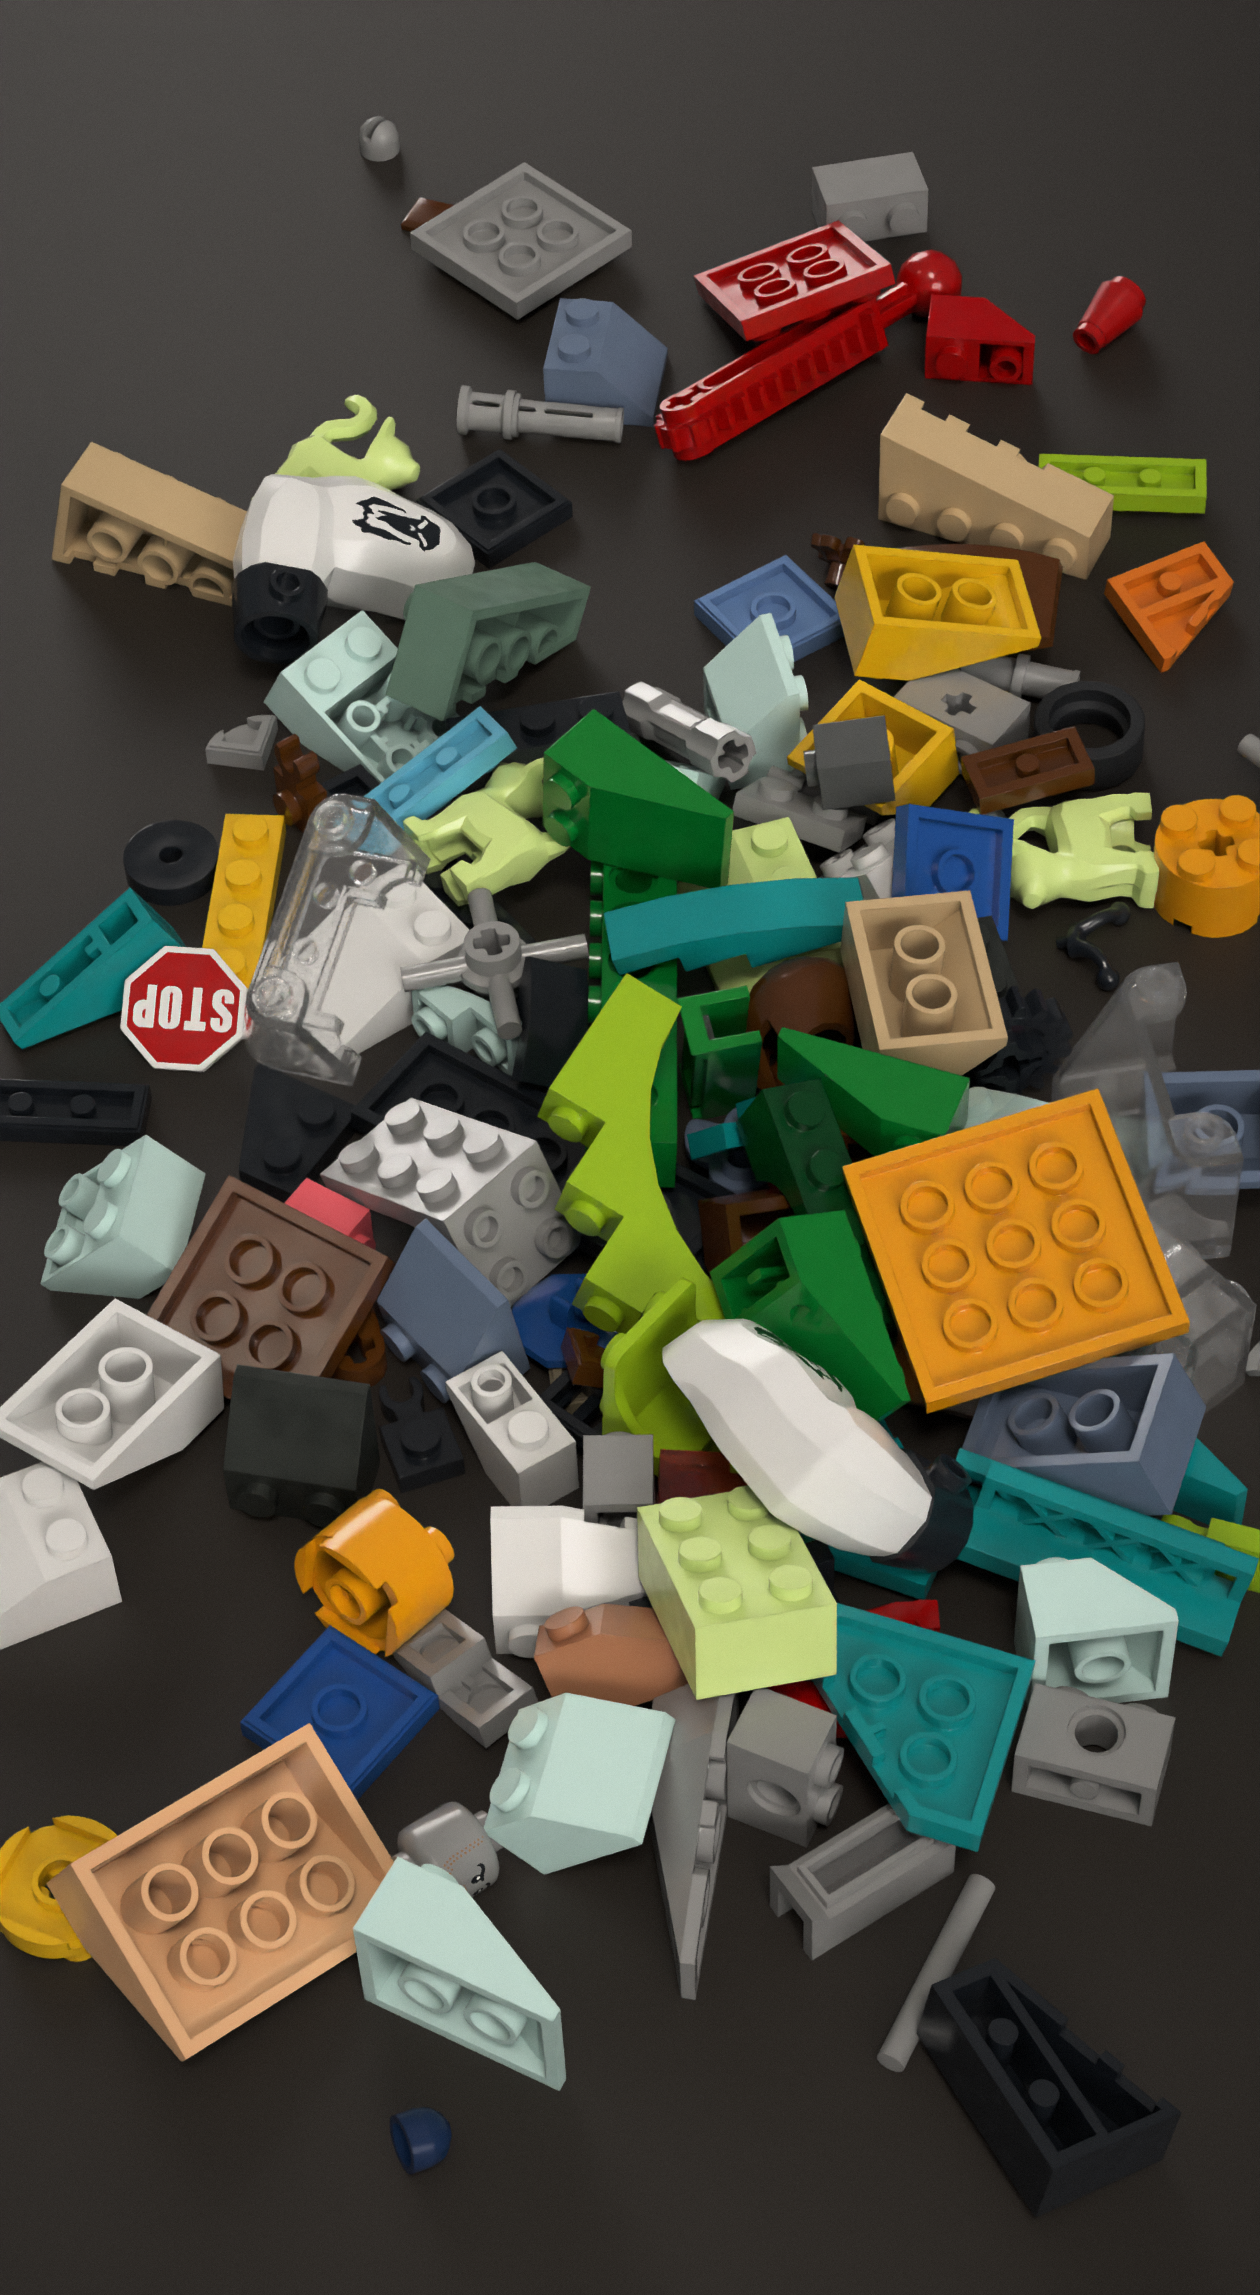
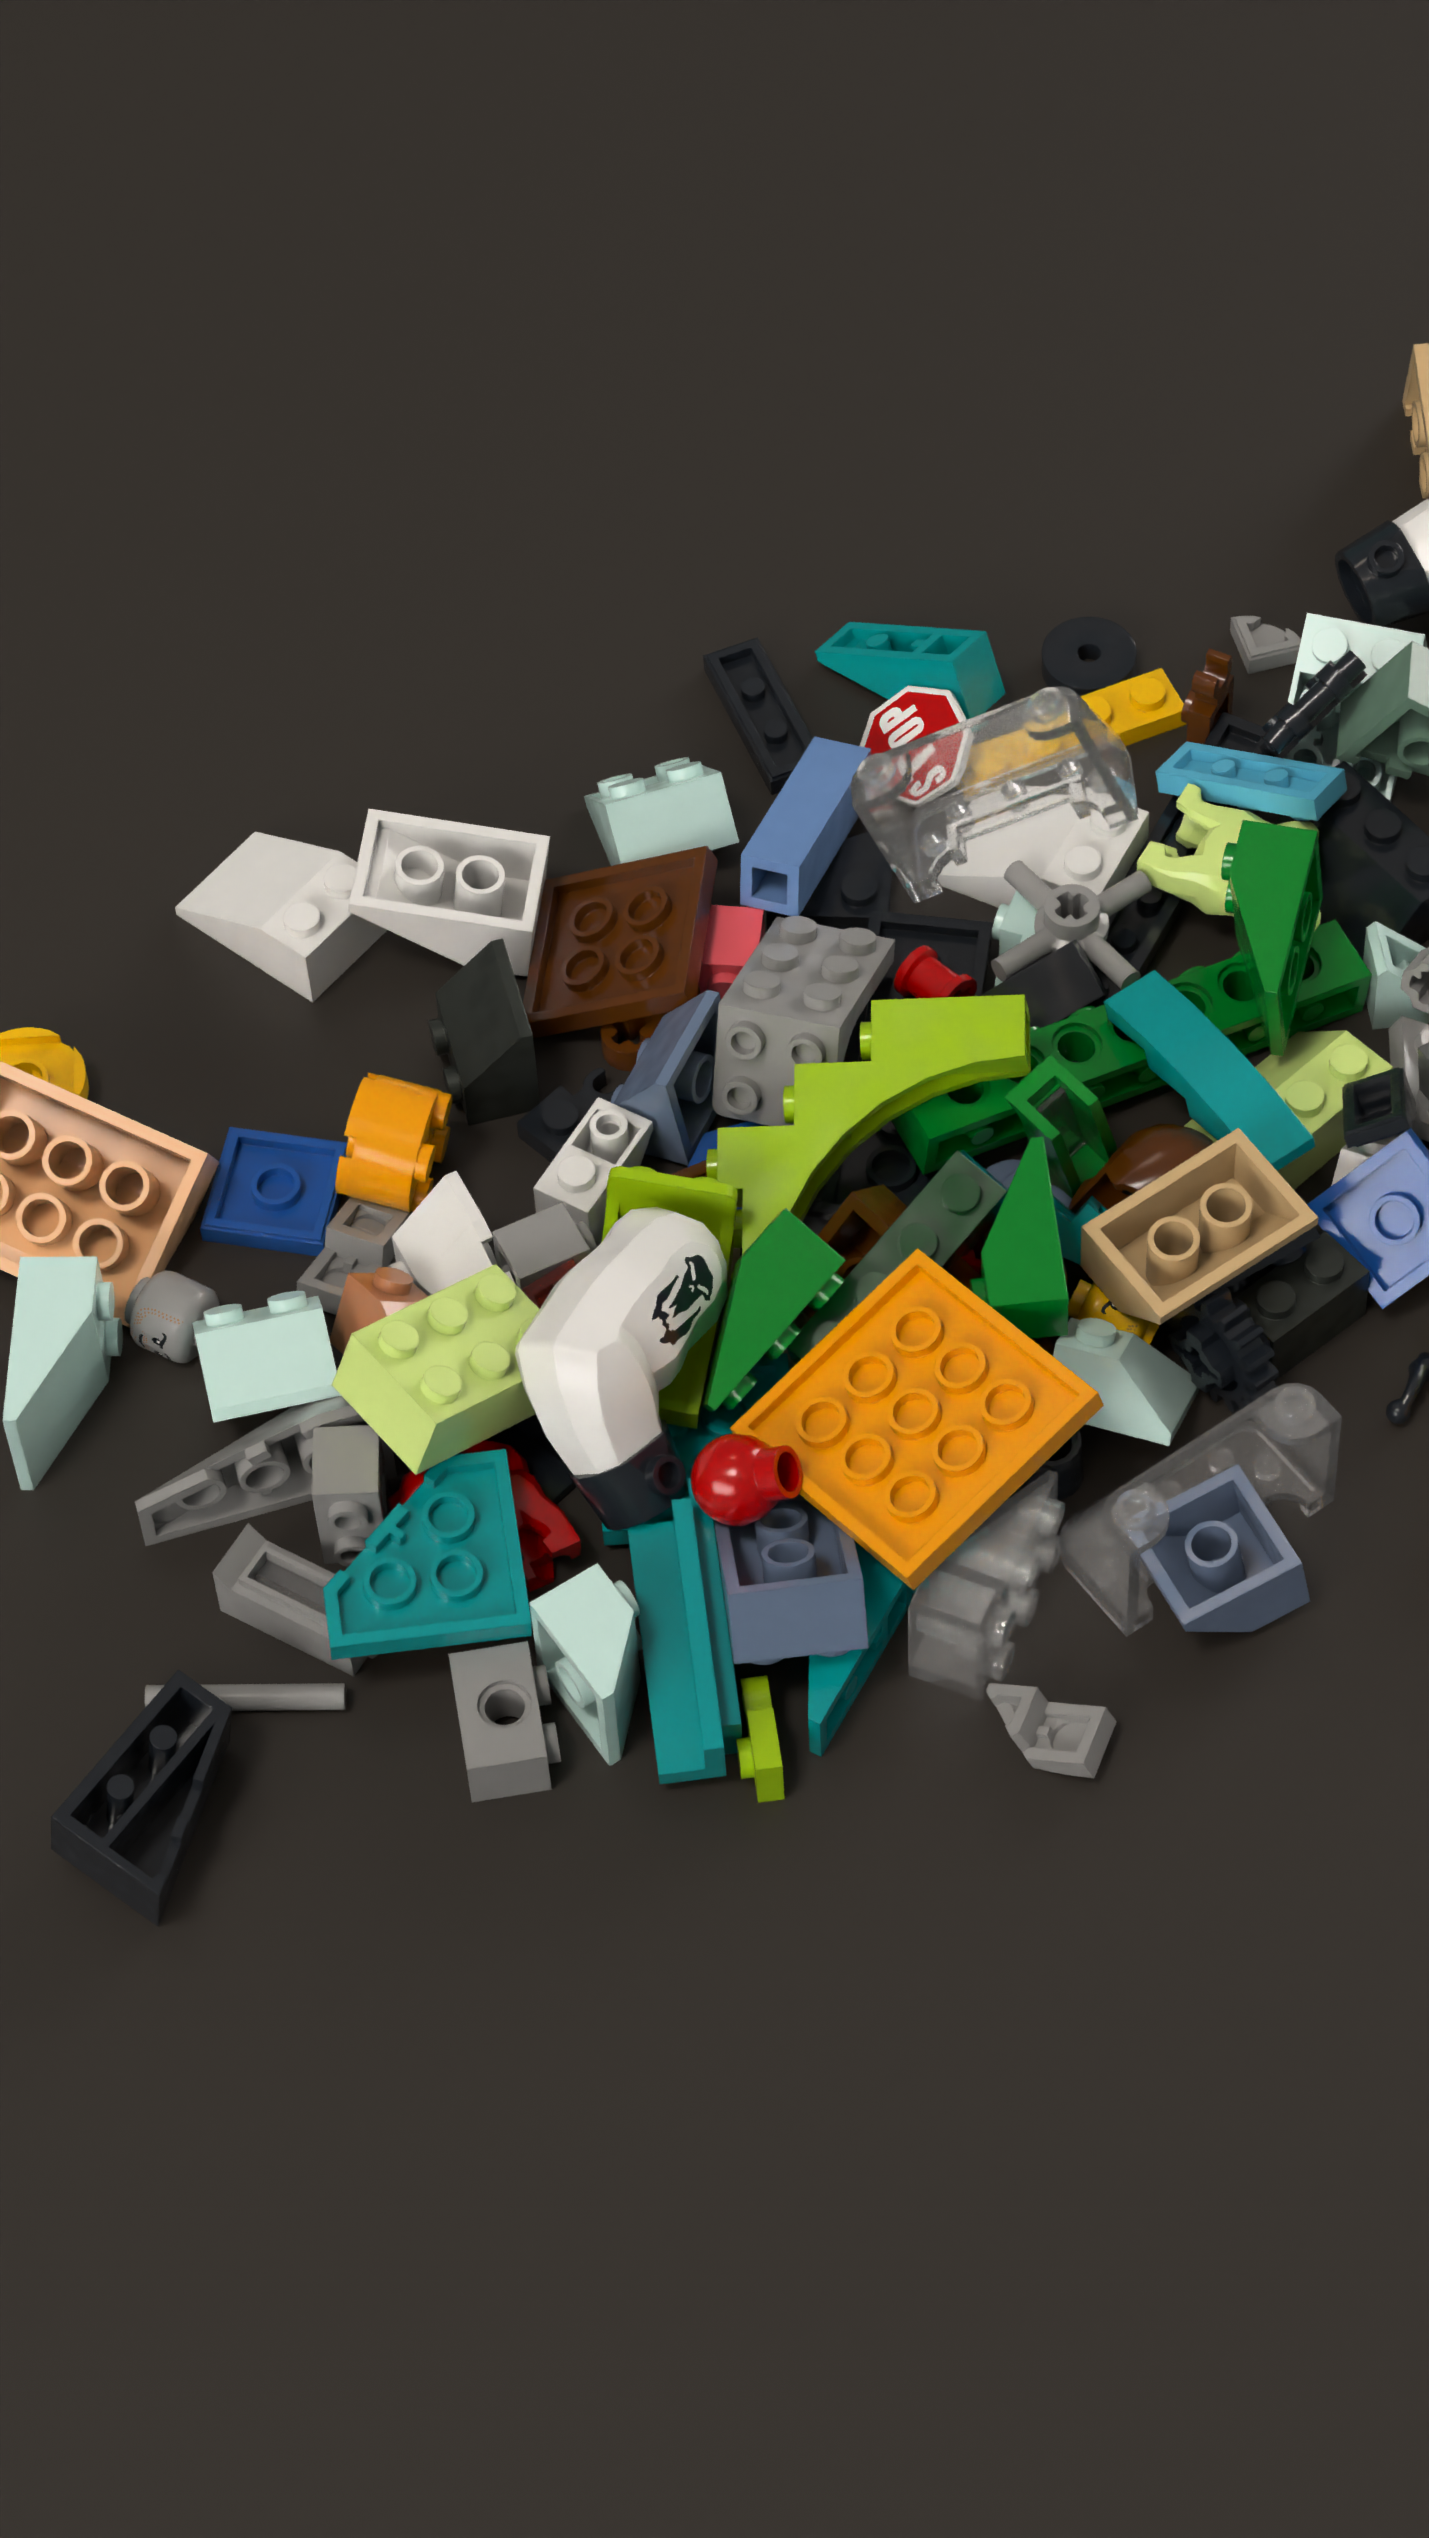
camera: 65 degrees right, 5 degrees up
none -> red piece [691,1433,803,1526]
none -> medium blue brick [740,736,871,916]
none -> red bush [894,945,977,998]
none -> black plate [1259,650,1368,758]
none -> black slope [1342,1067,1417,1148]

